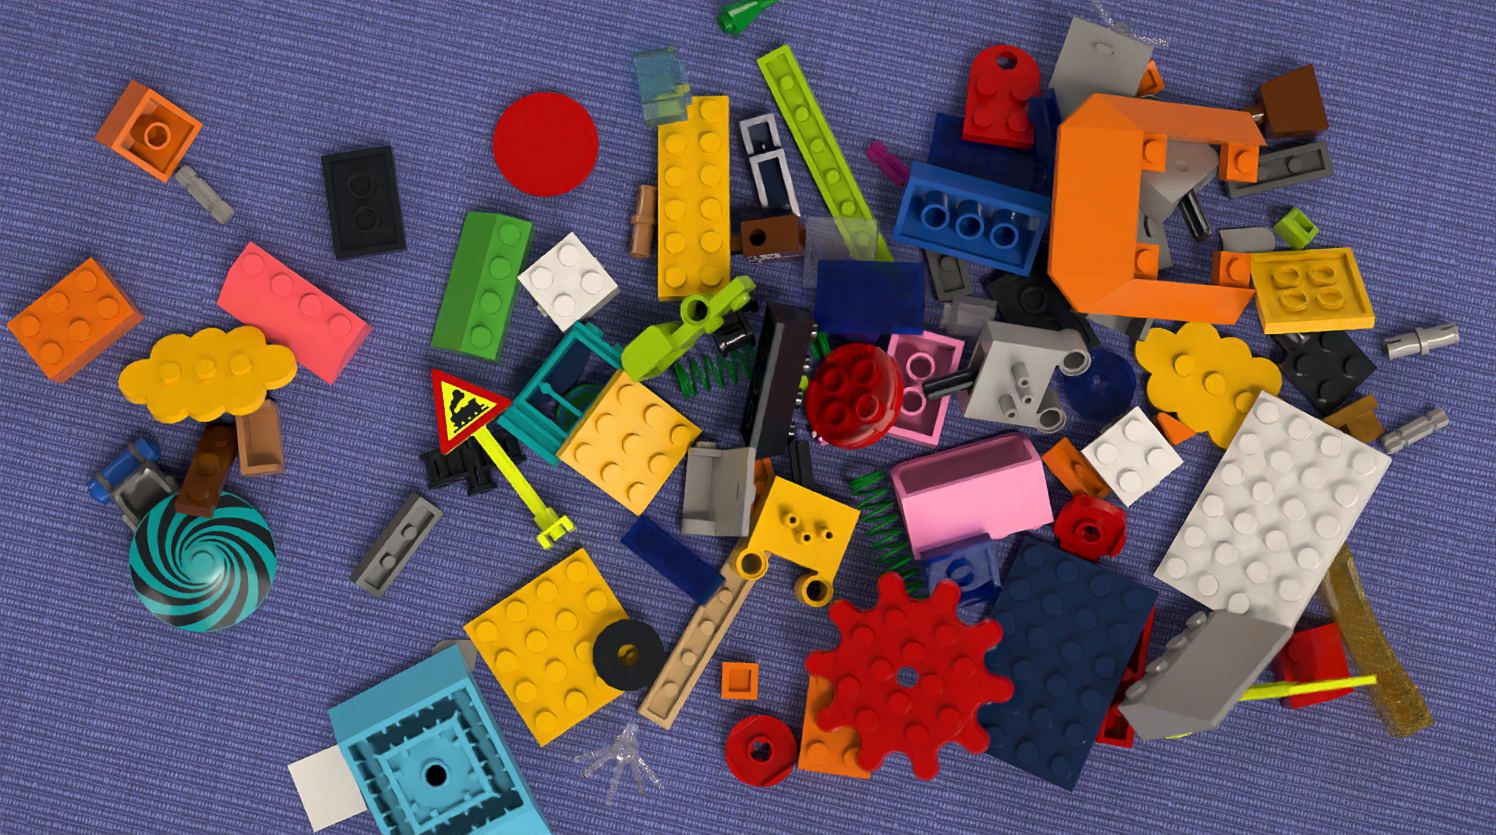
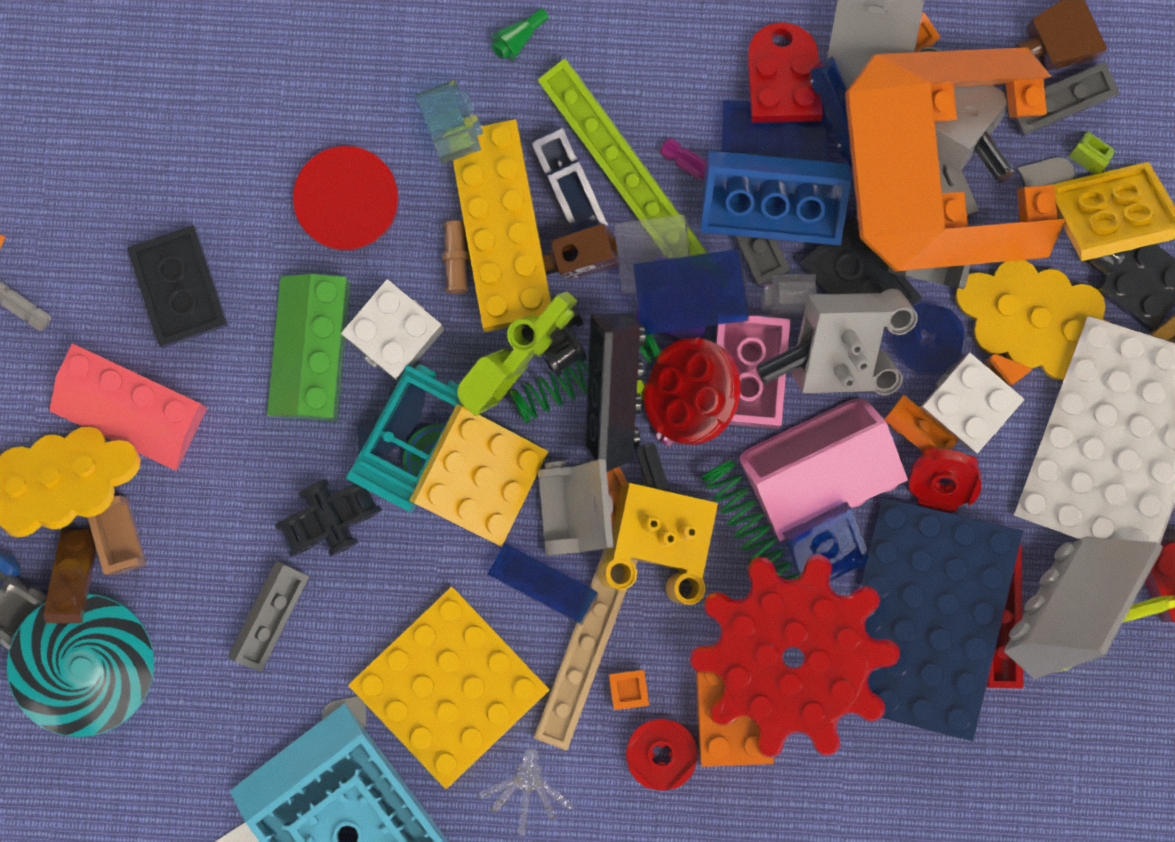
camera: 10 degrees left, 0 degrees up
piece [431,369,577,550] -> none
black tile [593,619,664,691] -> none

